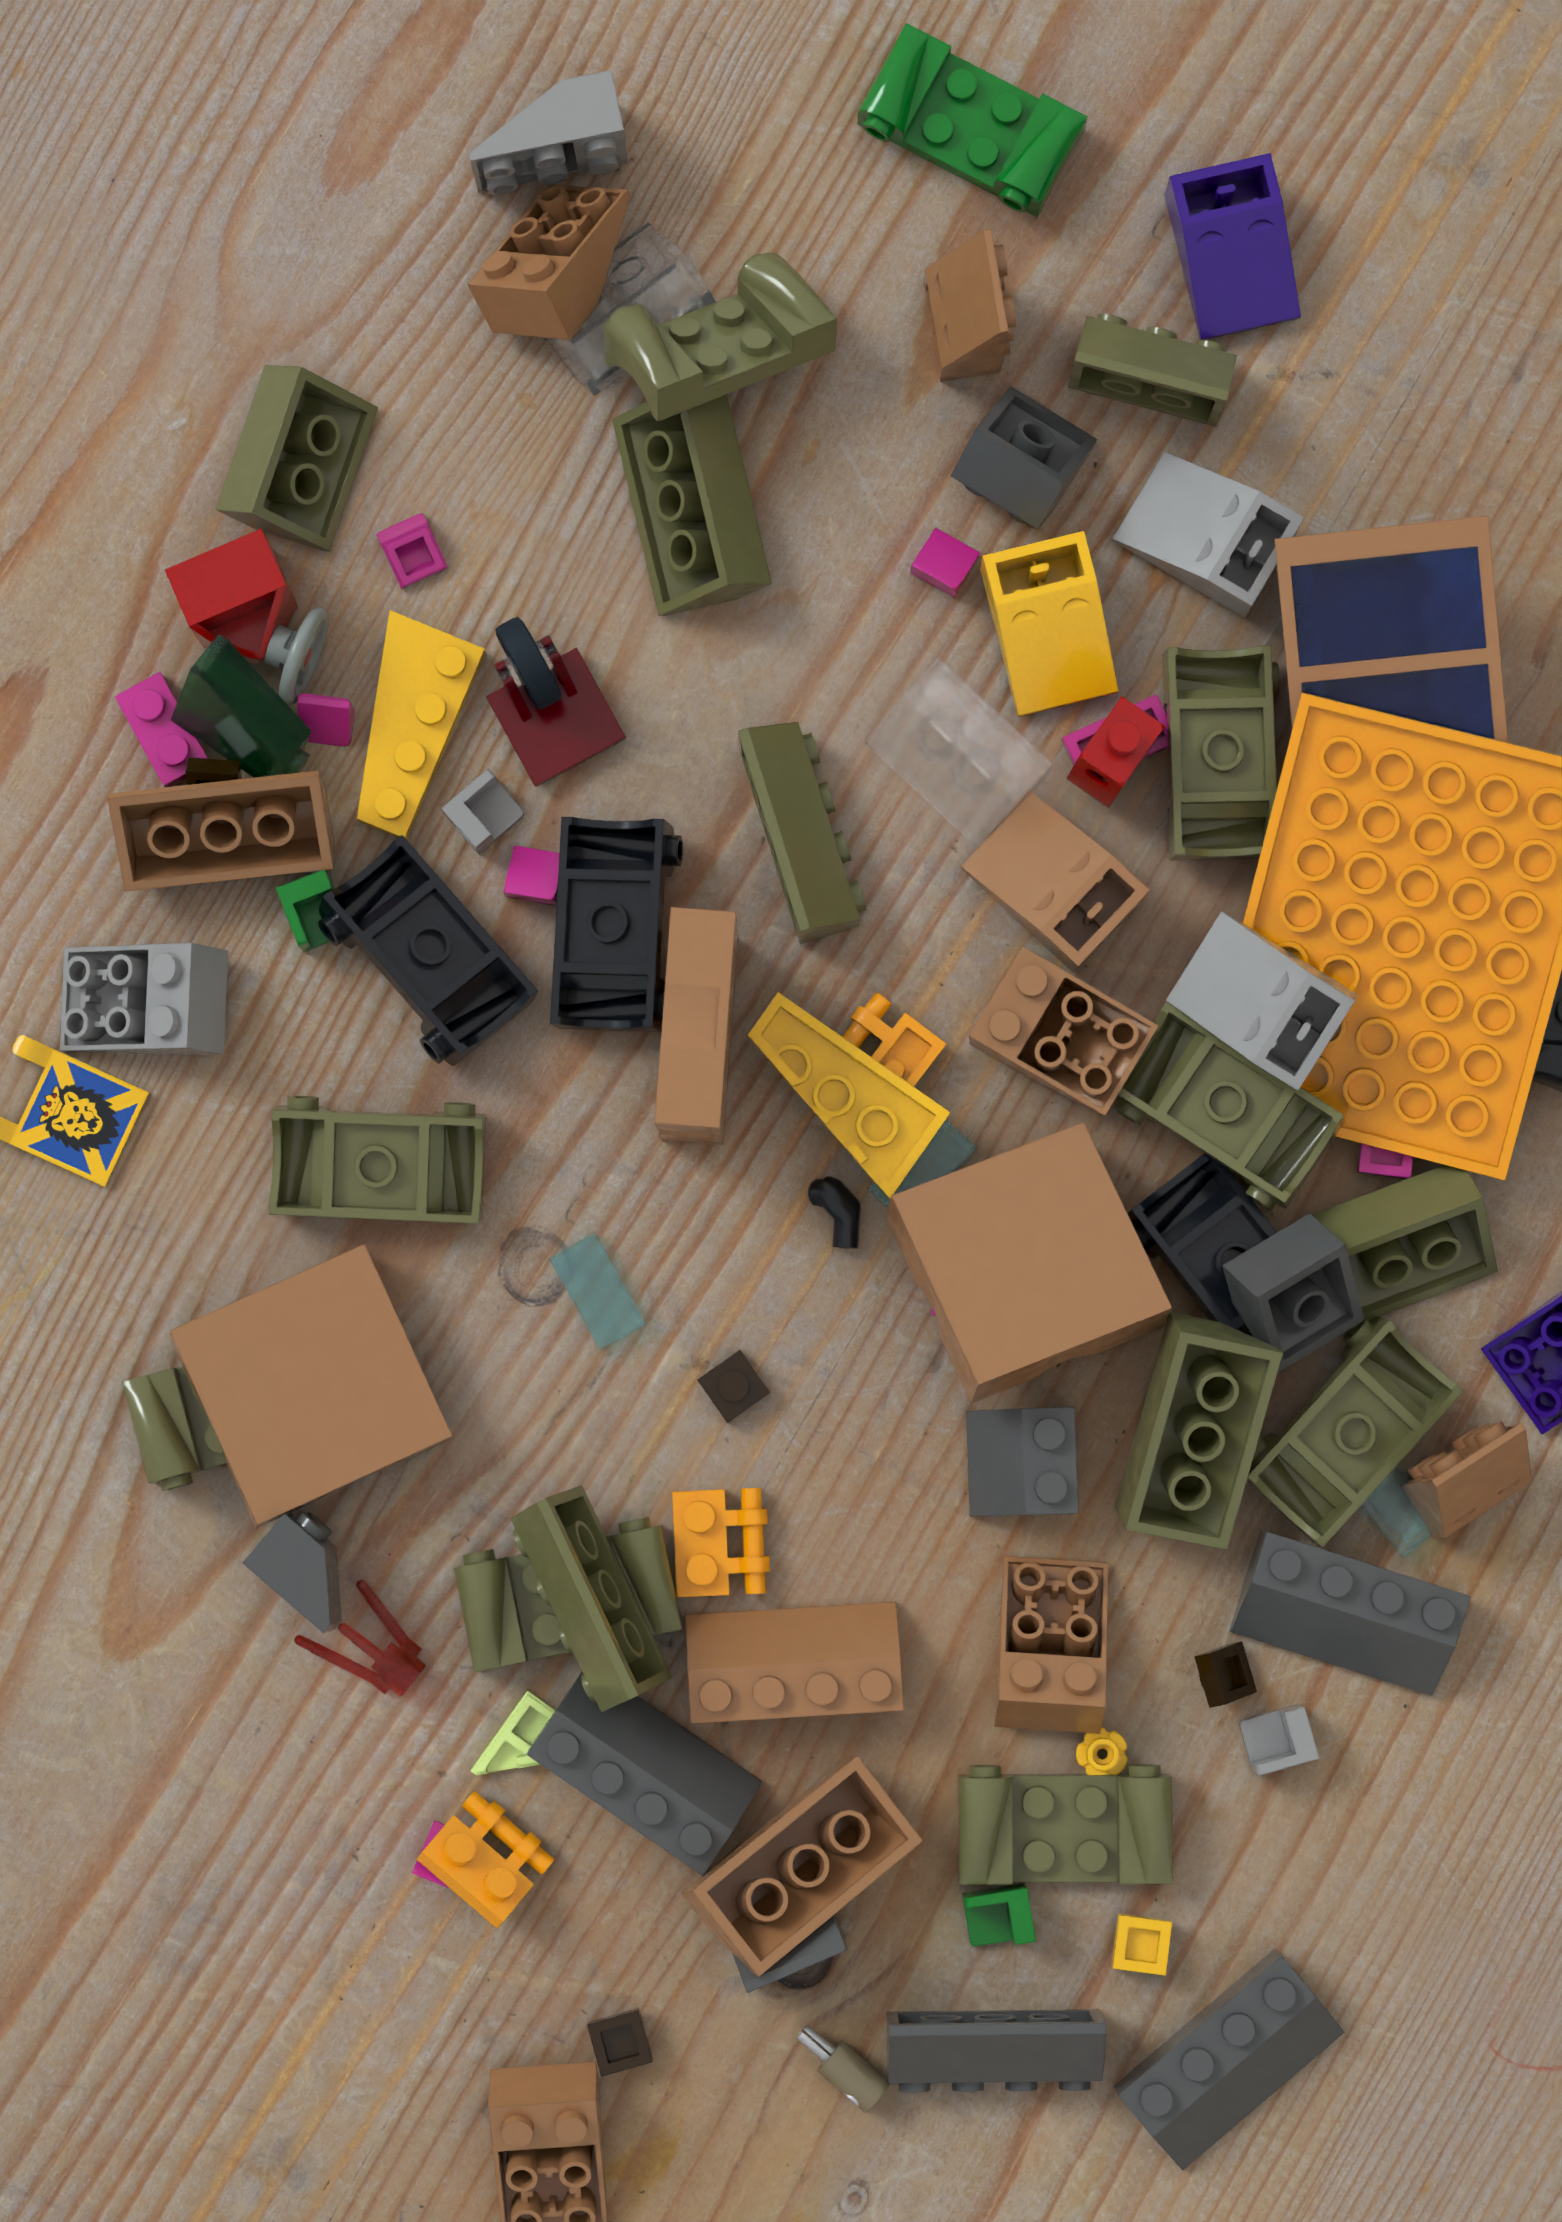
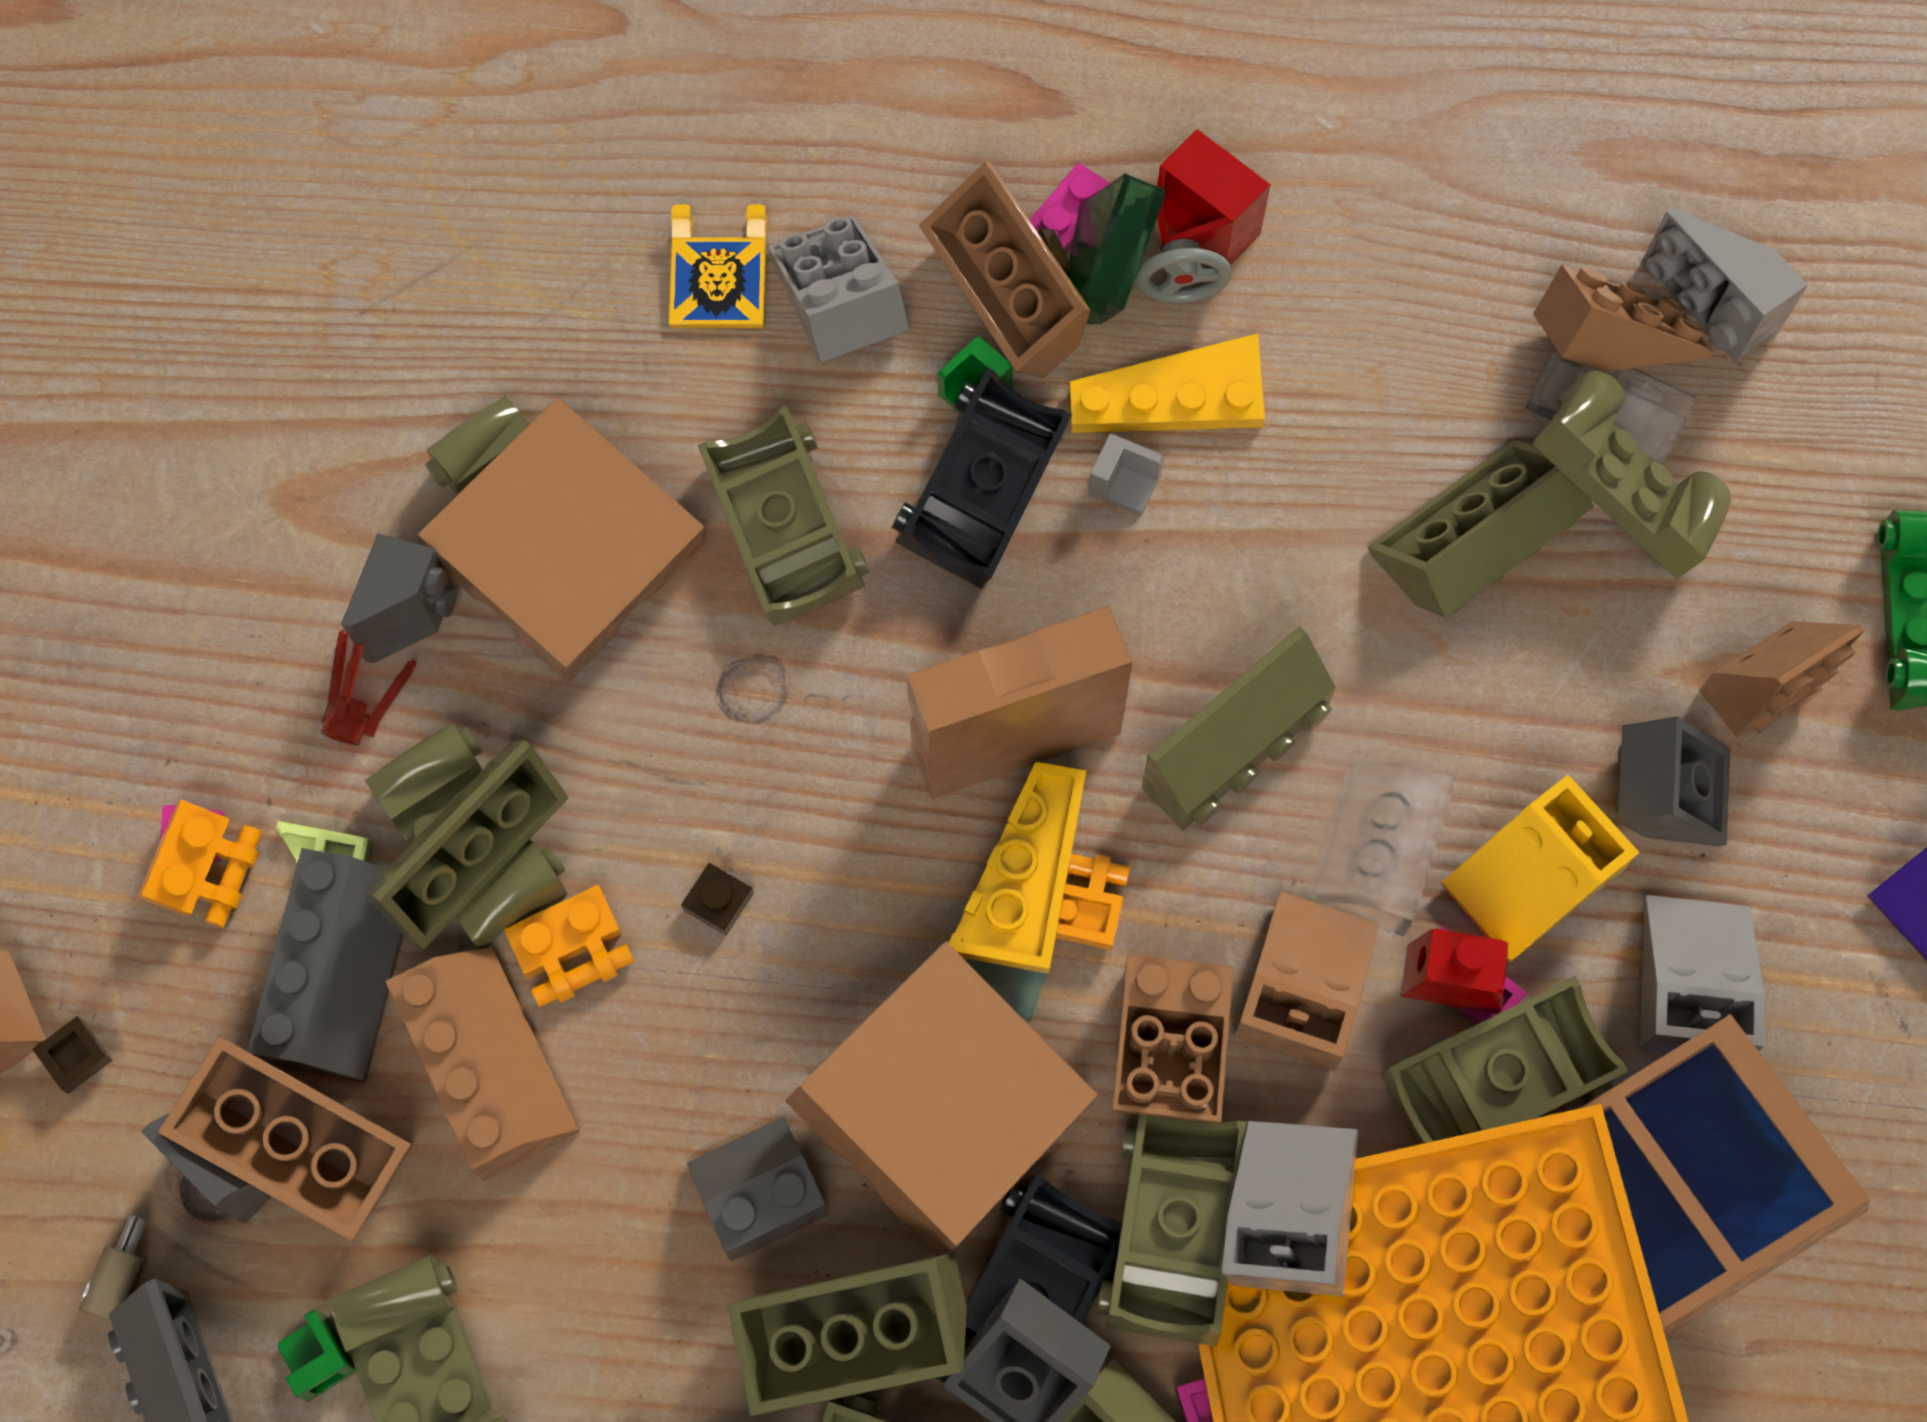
camera: 65 degrees right, 15 degrees down
olive slope [216,365,378,552] -> none
dark pink slope [297,693,355,747] -> none
dark pink slope [376,513,448,589] -> none
dark red plate [486,617,626,788] -> none
dark pink slope [503,845,559,906] -> none
clear light blue tile [549,1233,646,1350] -> none
black piece [550,817,683,1032] -> none
black arm [808,1176,861,1249] -> none
dark pink slope [910,528,980,598] -> none
medium nougat slope [994,1556,1109,1734] -> none
olive slope [1067,314,1237,427] -> none
yellow plate [1076,1727,1128,1775] -> none

